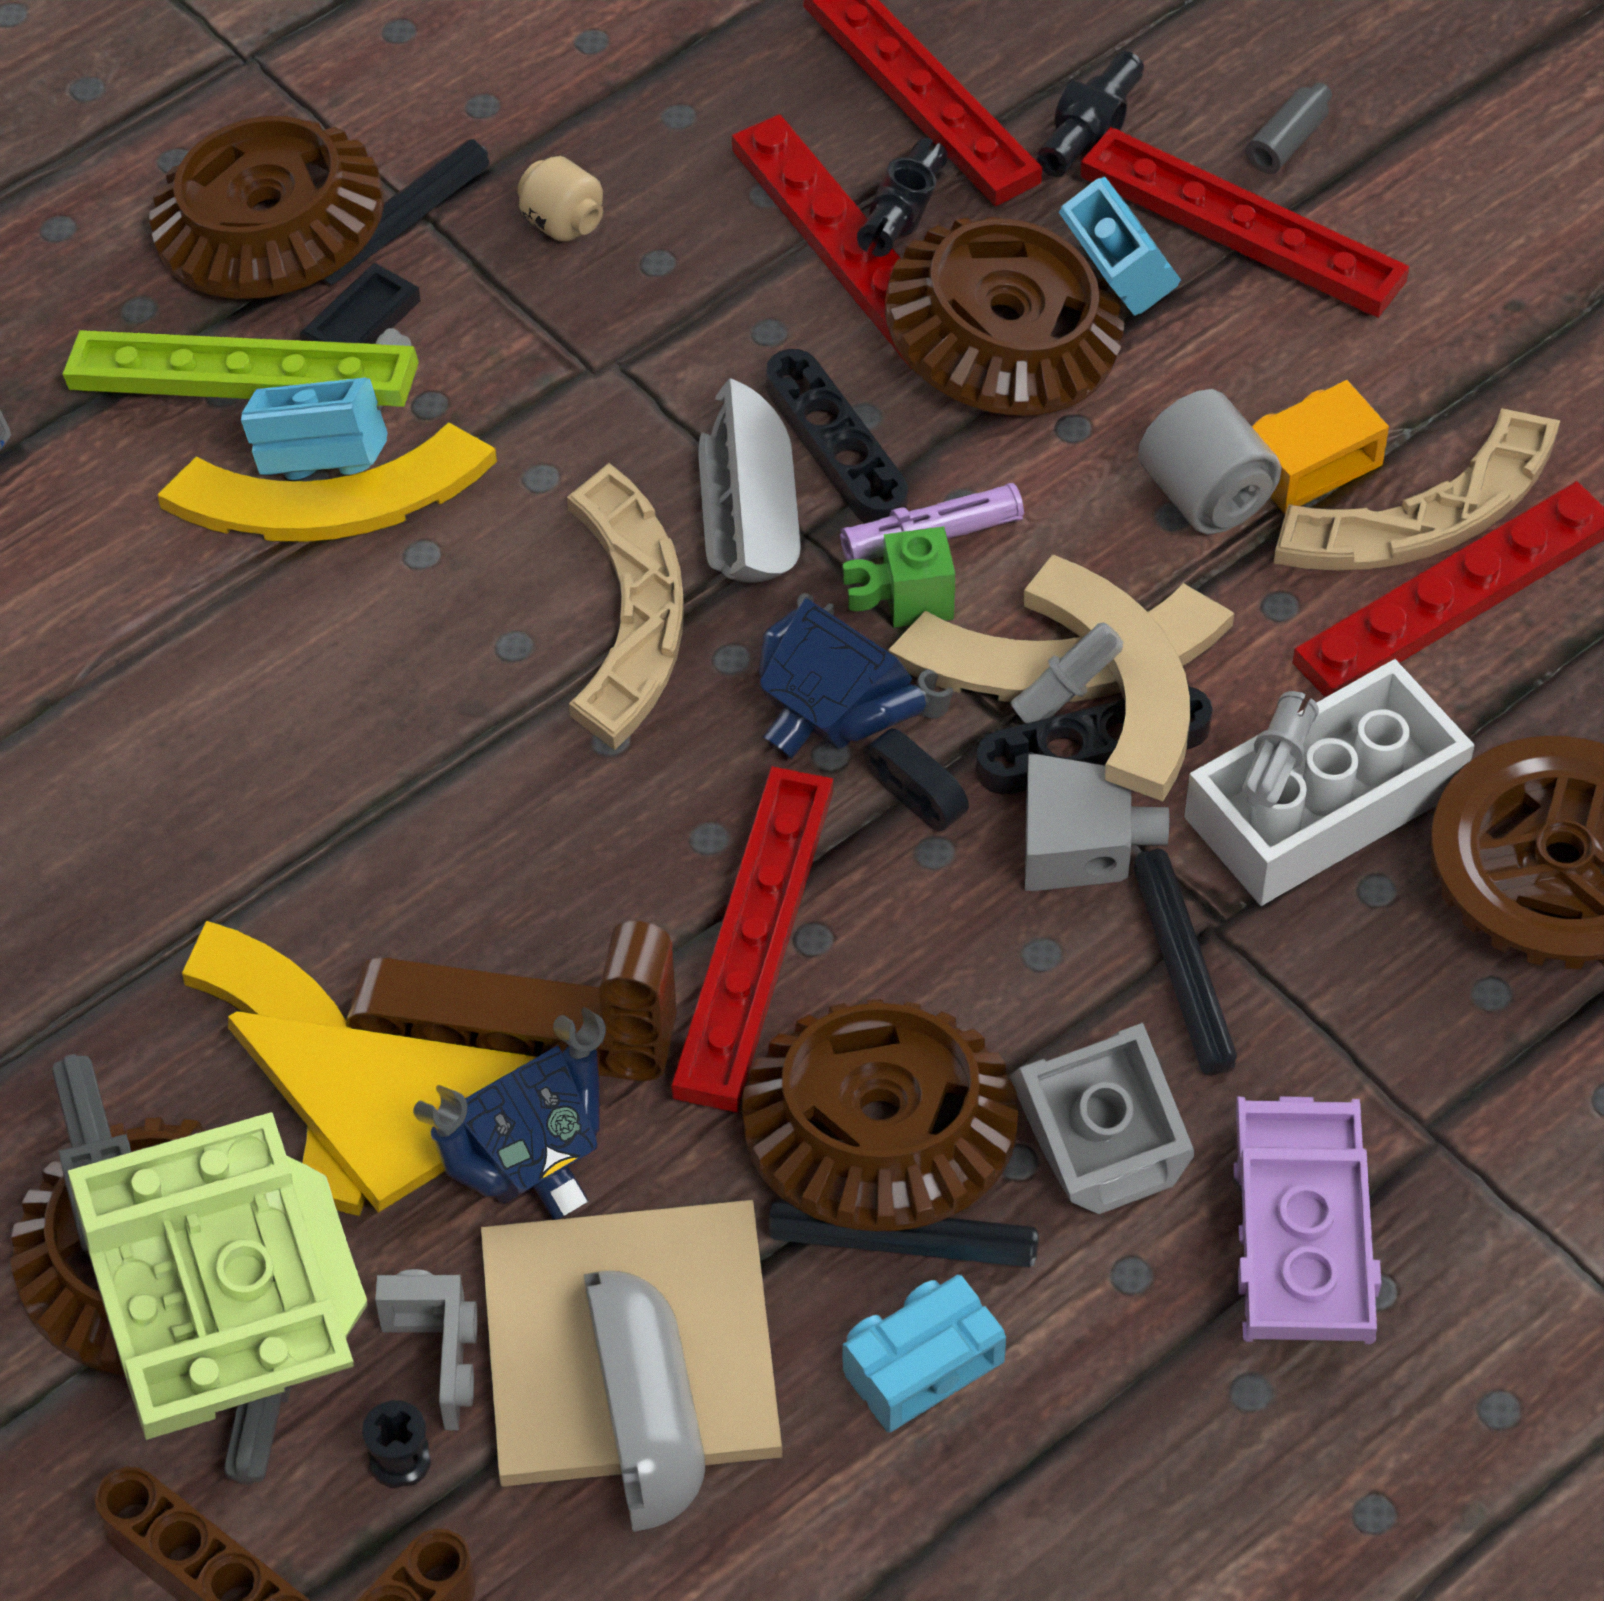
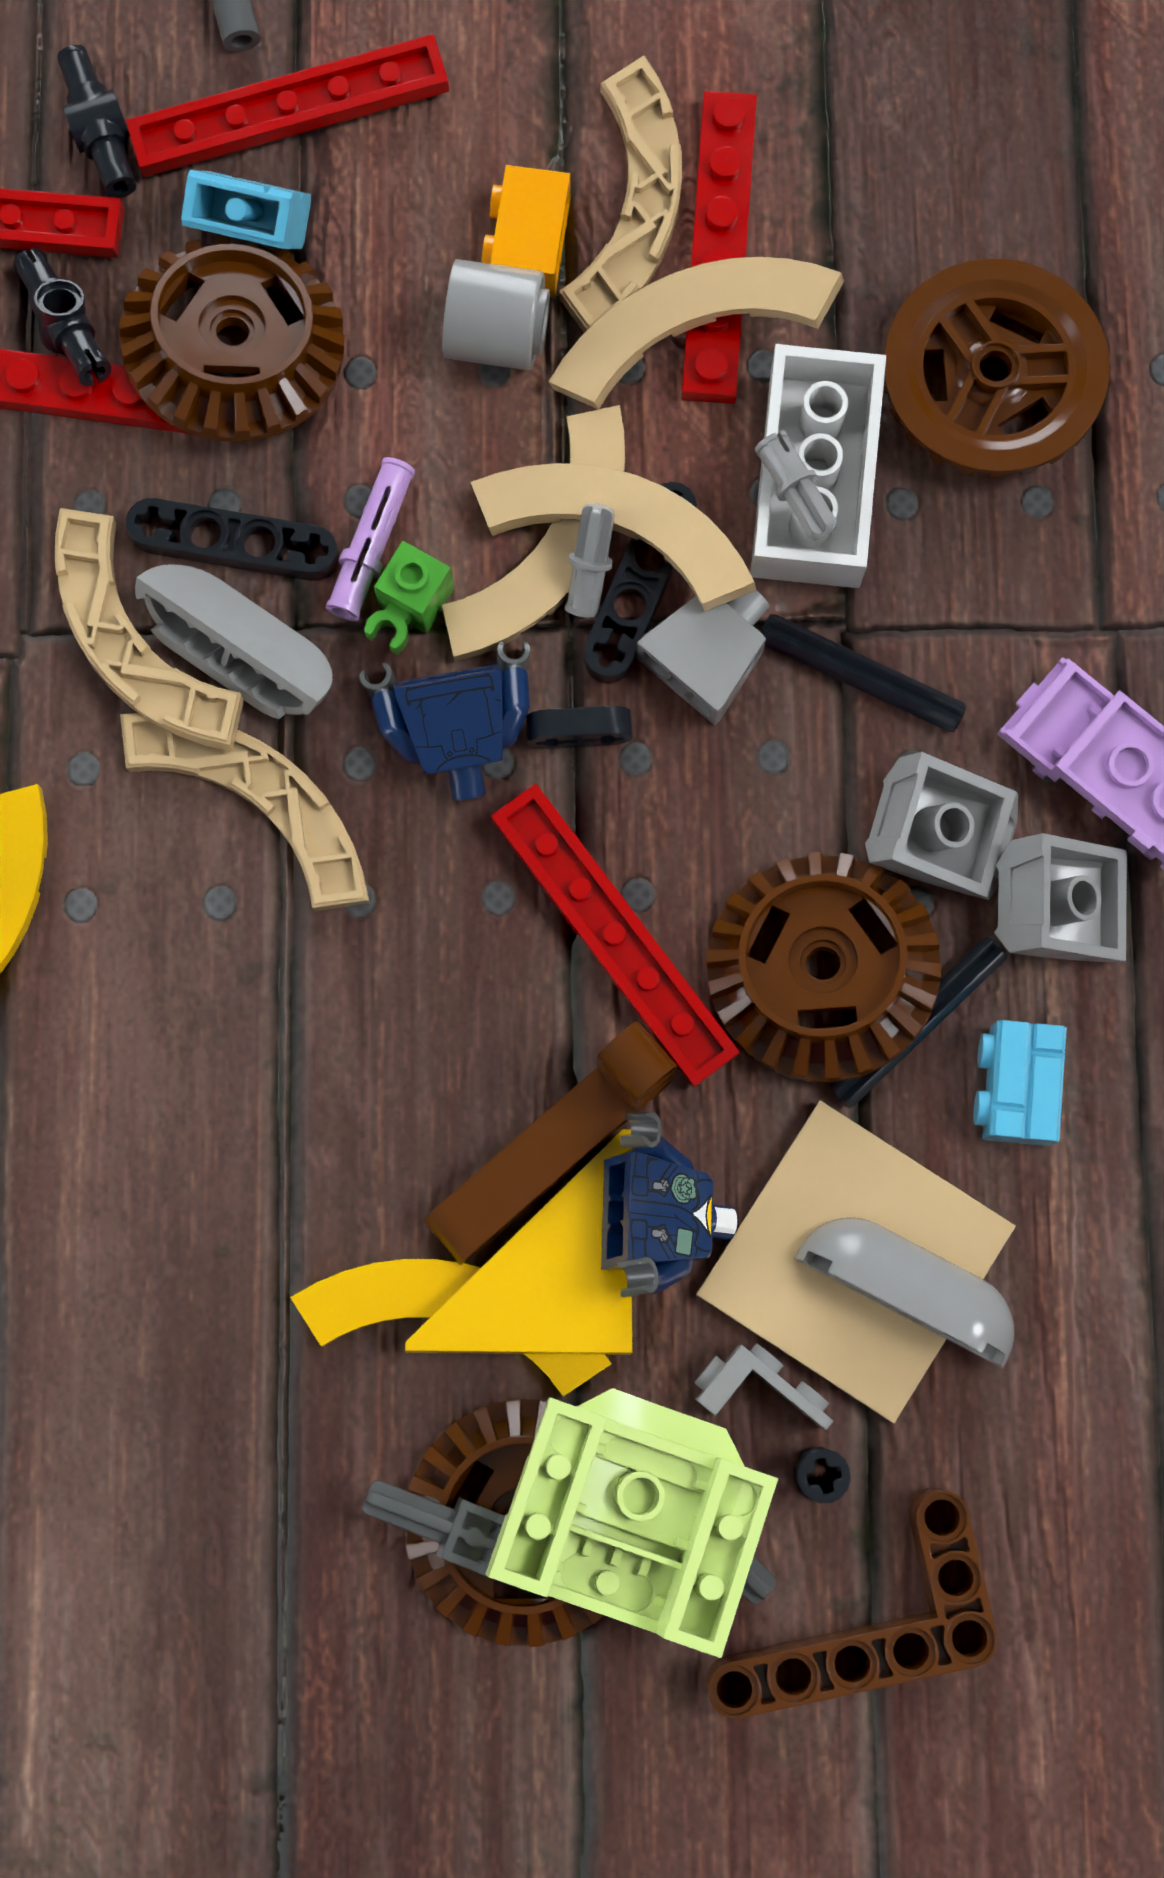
camera: 50 degrees left, 25 degrees up
none -> tan tile [55,508,244,752]
none -> tan tile [548,257,844,409]
none -> light grey slope [994,833,1127,963]

